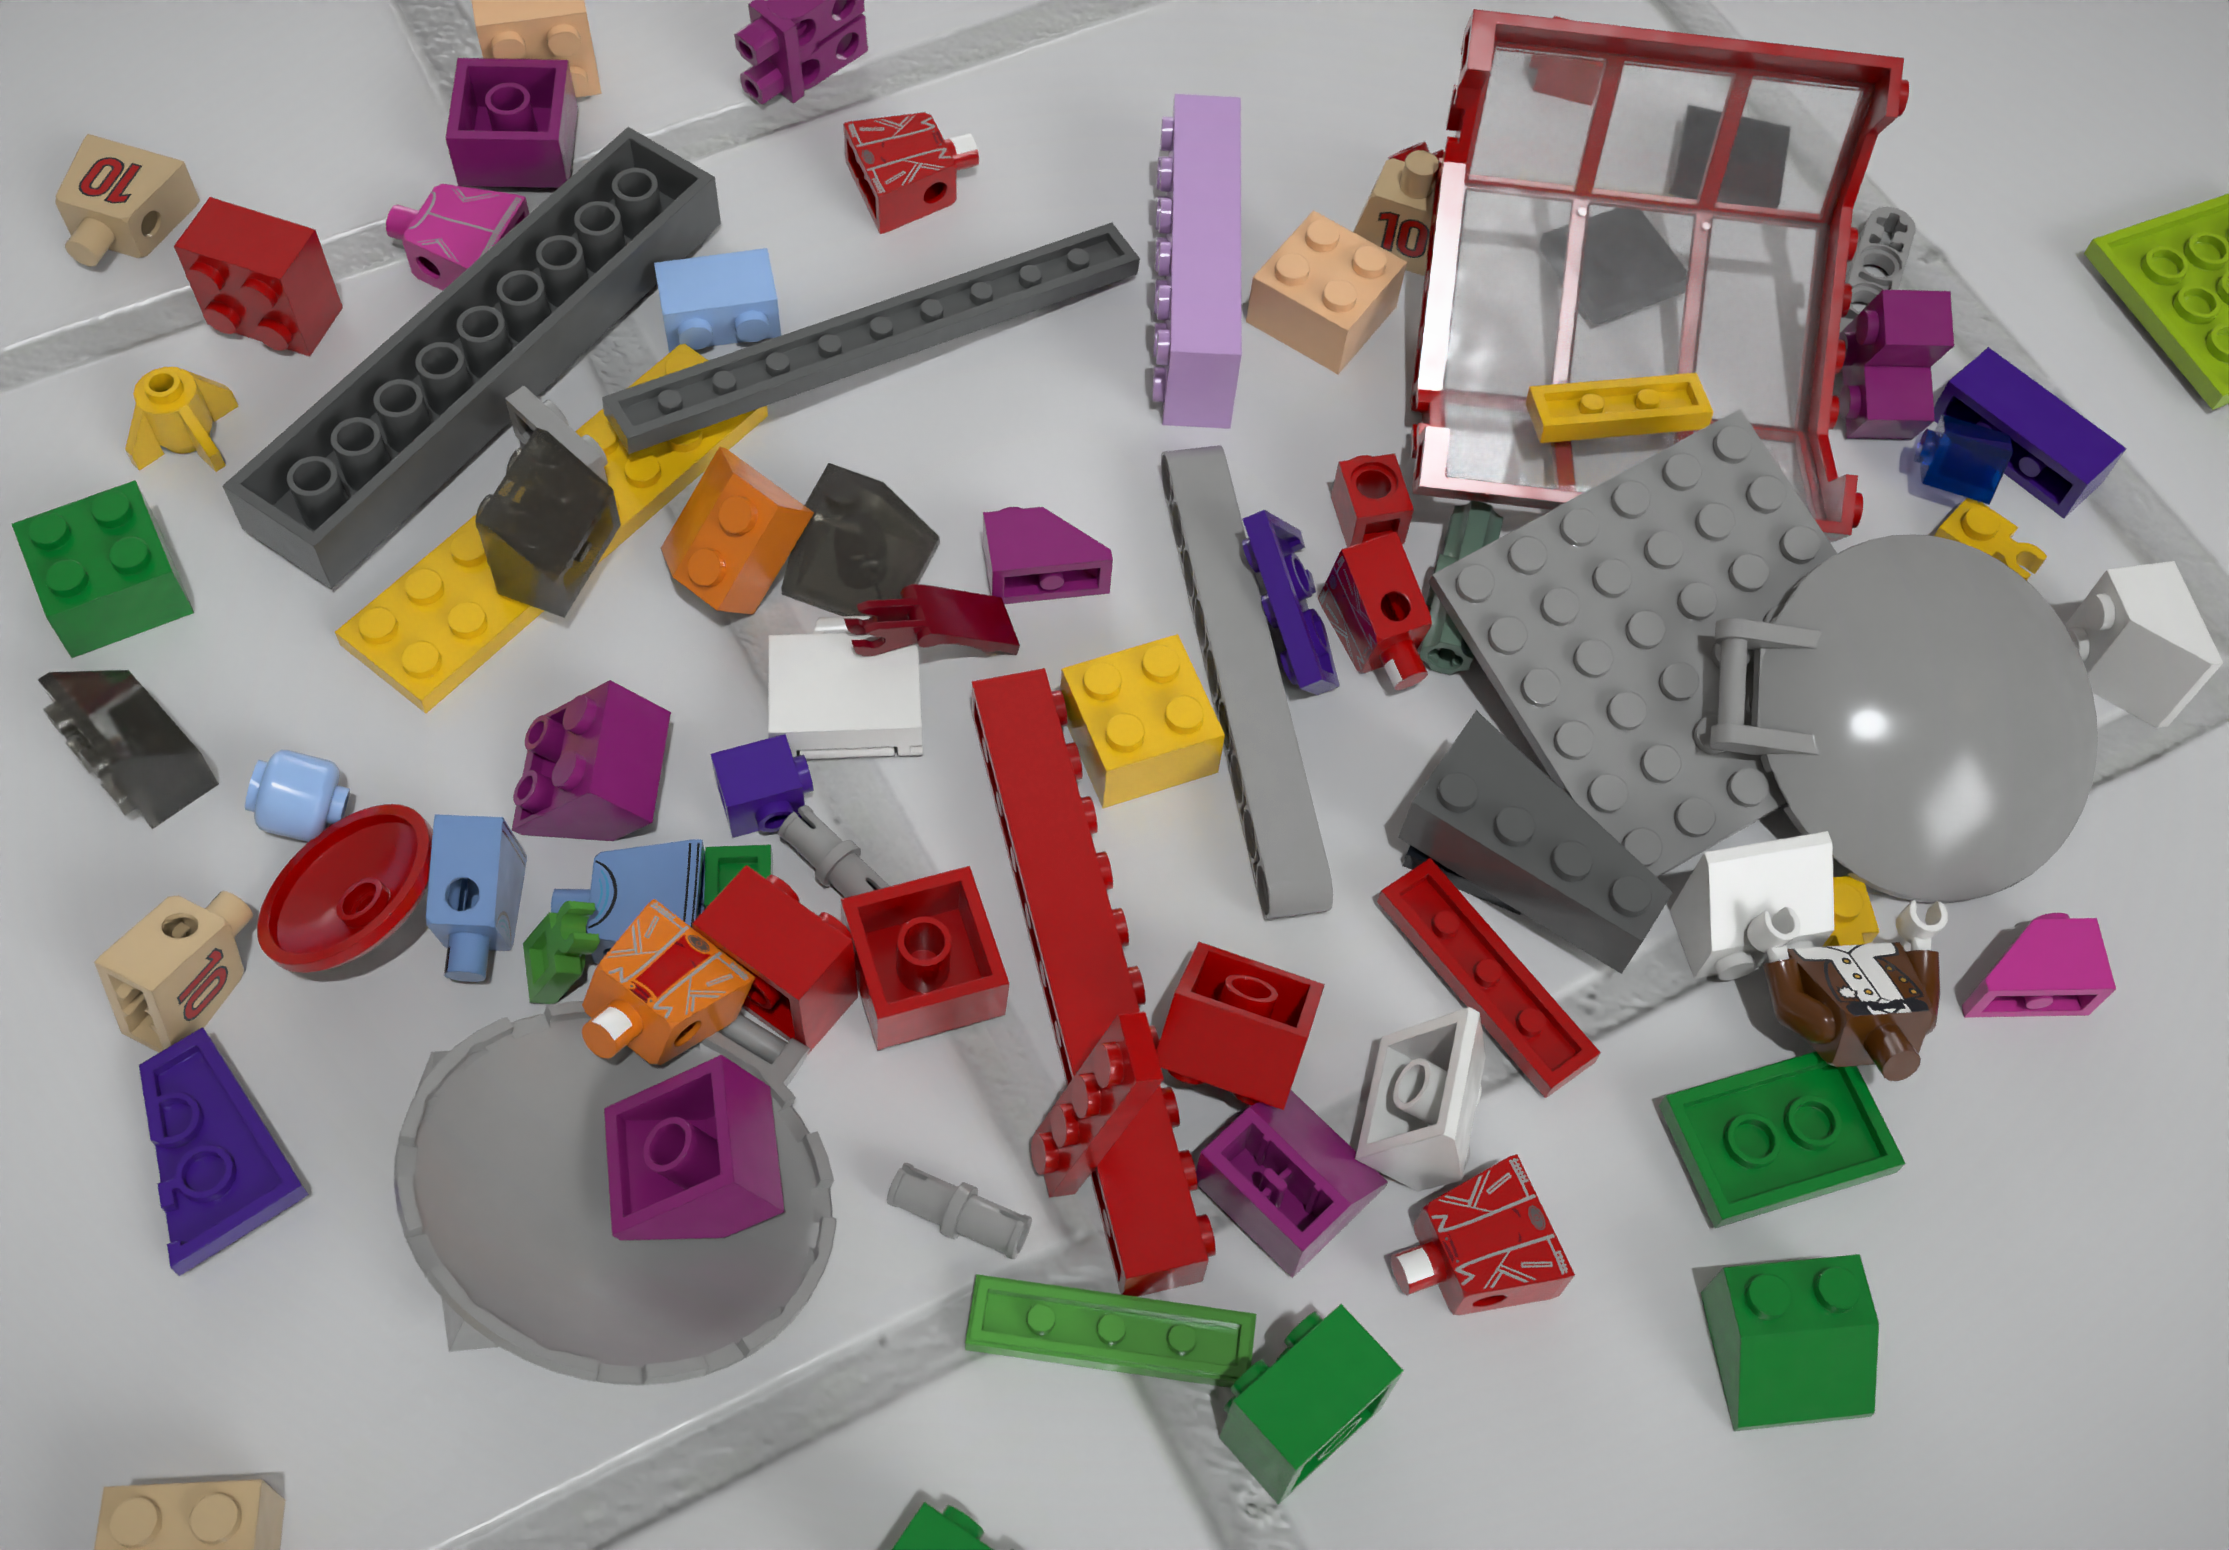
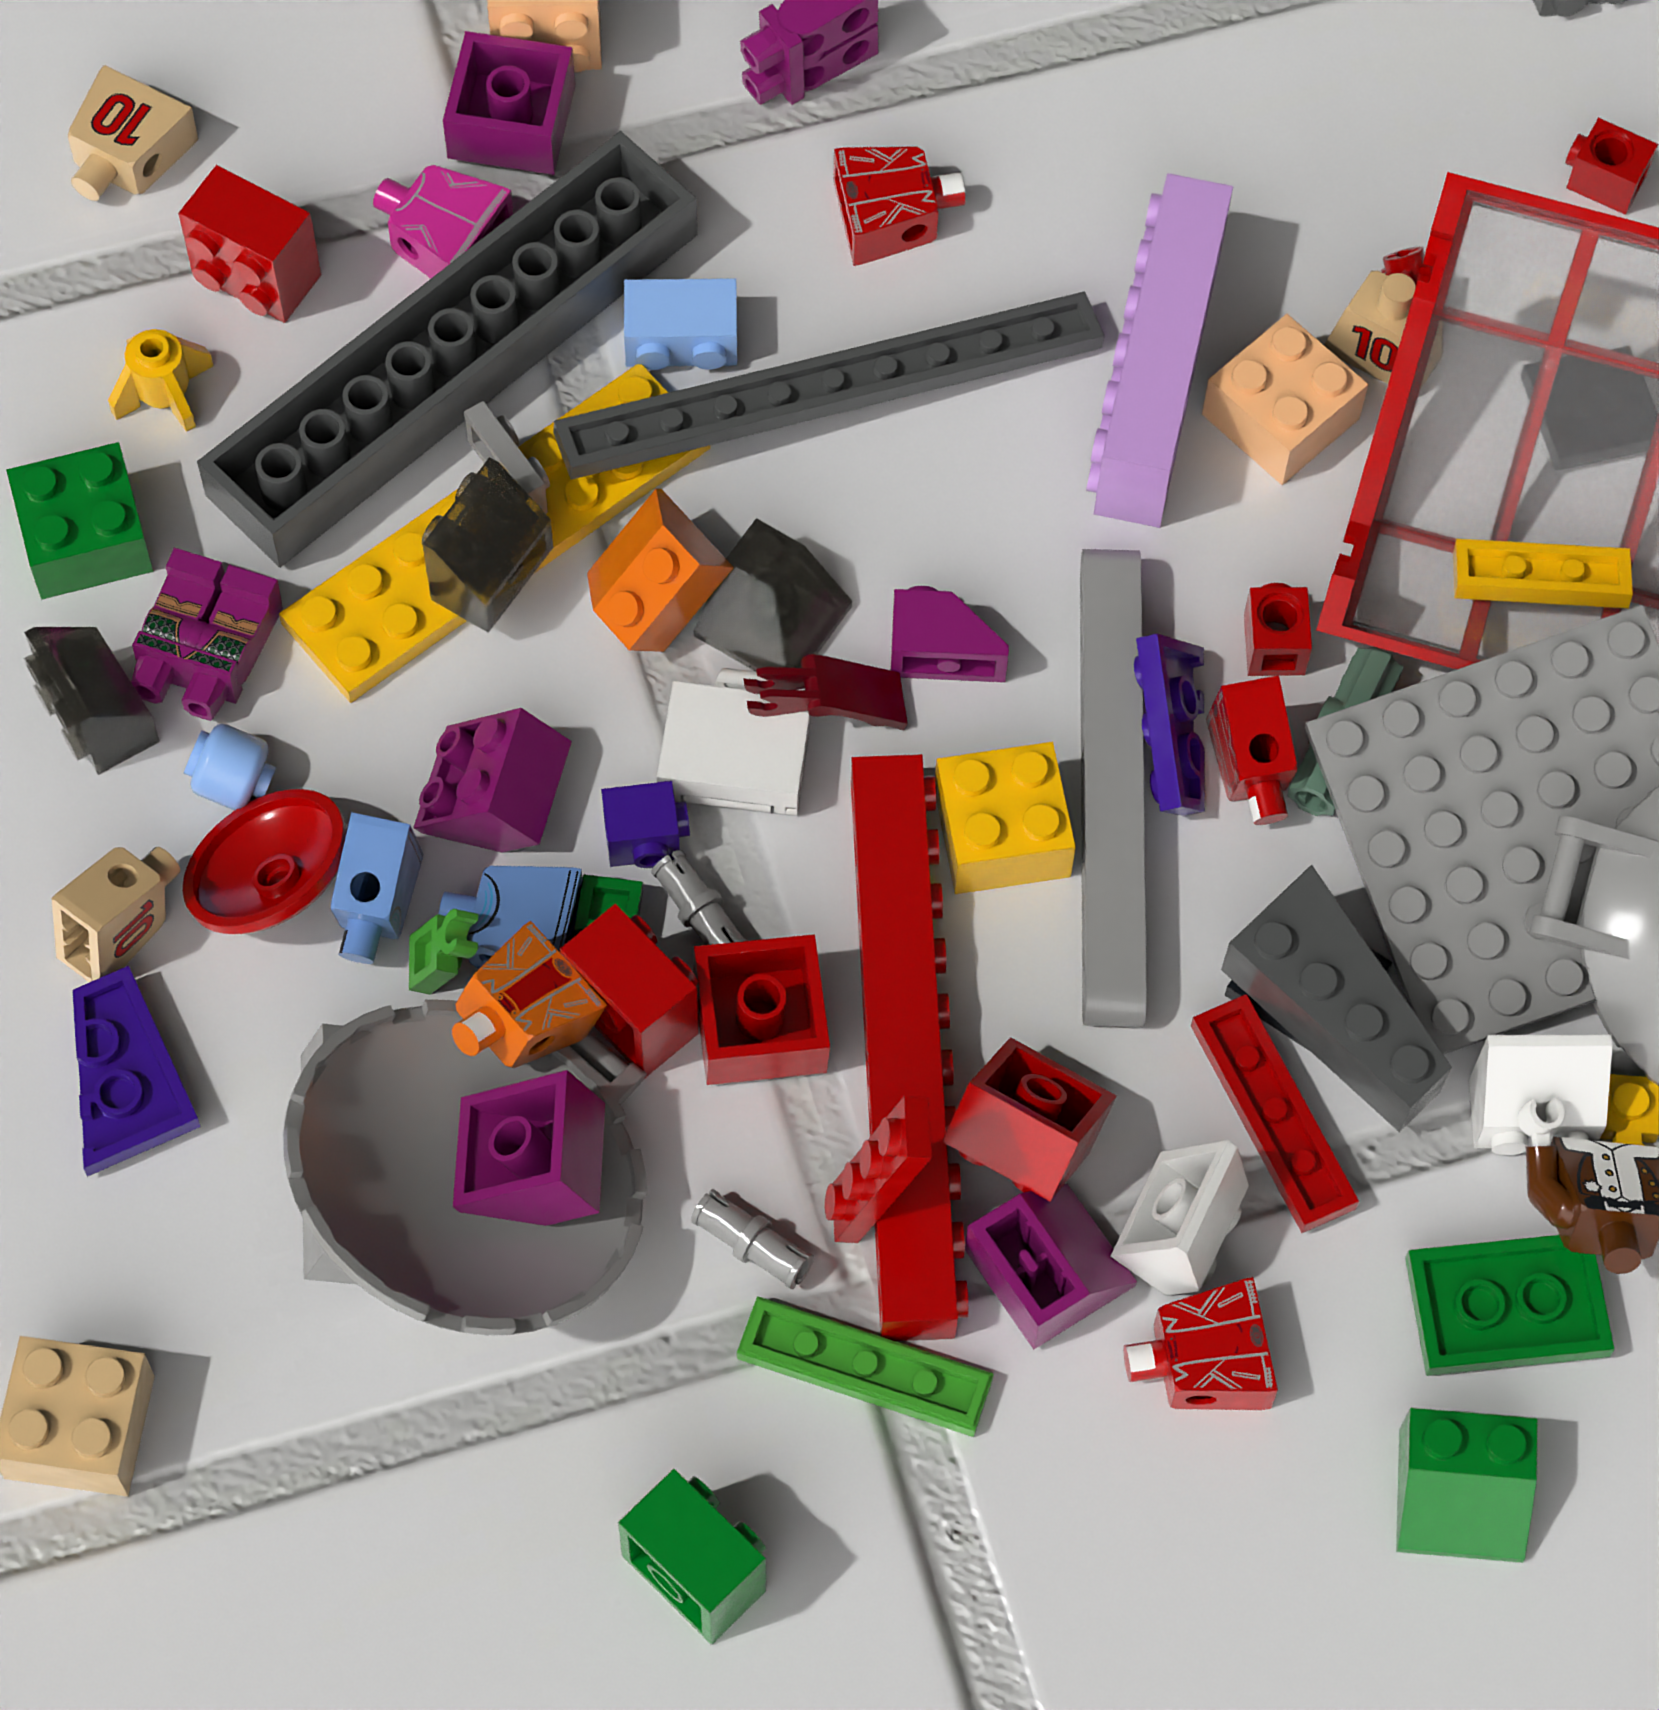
camera: 15 degrees right, 5 degrees up
green brick [1219,1304,1404,1505] -> none
none -> magenta hips [131,547,283,721]

